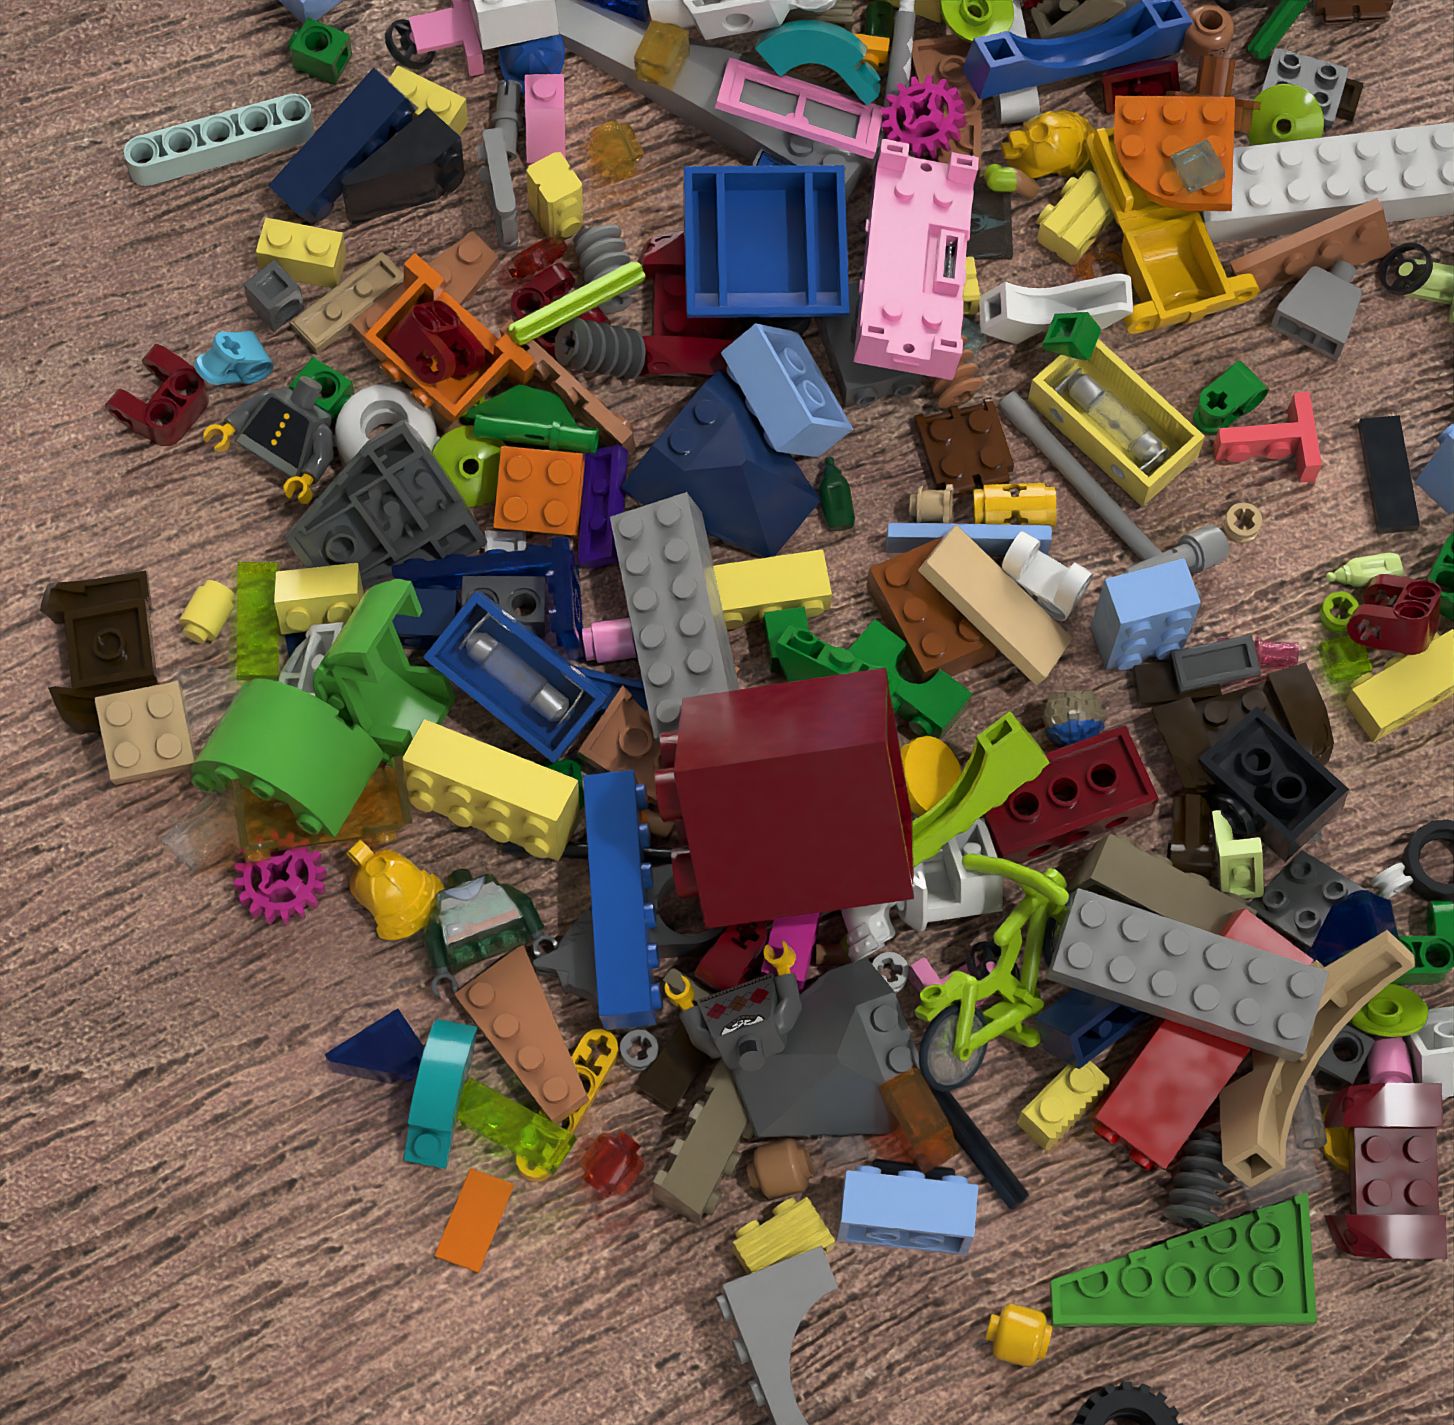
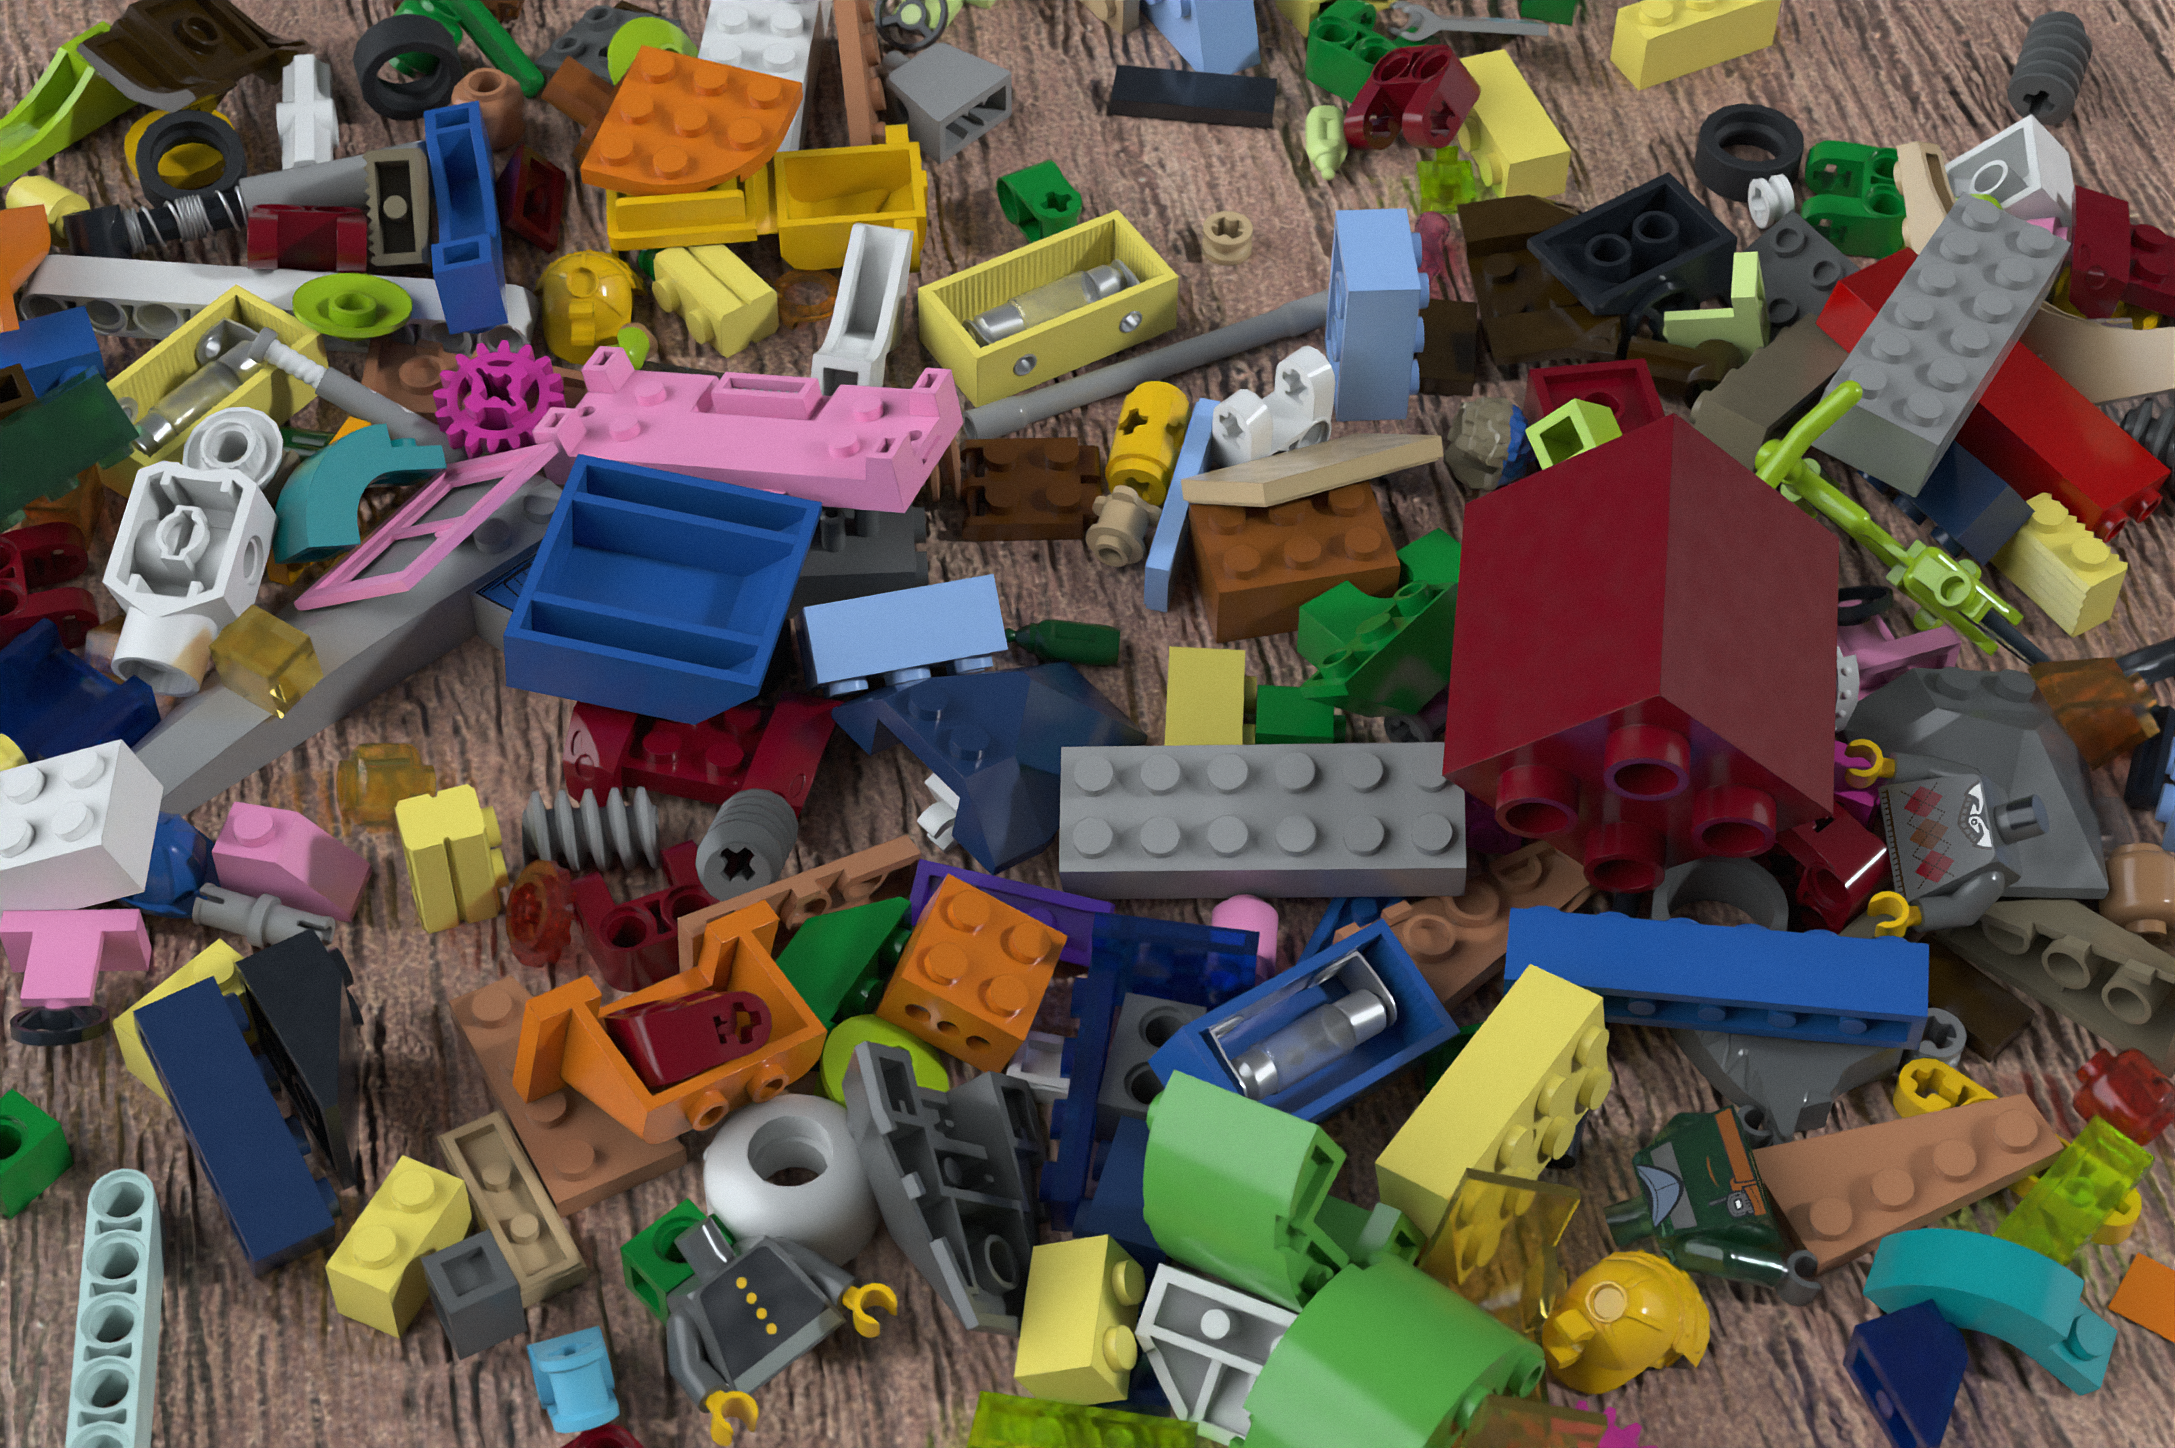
camera: 75 degrees left, 20 degrees down
green pin [474,412,599,455] -> none
light grey container [477,127,519,250] -> none
lime axle [508,262,645,345] -> none
green slope [1042,312,1101,360] -> none
light grey piece [1124,524,1229,574] -> none
dark grey tile [1170,634,1261,694] -> none
clear light blue tile [1171,139,1225,194] -> none
coral bracket [1213,392,1322,483] -> none
clear blue slope [1307,890,1400,967] -> none
lime bush [1319,591,1359,633] -> none

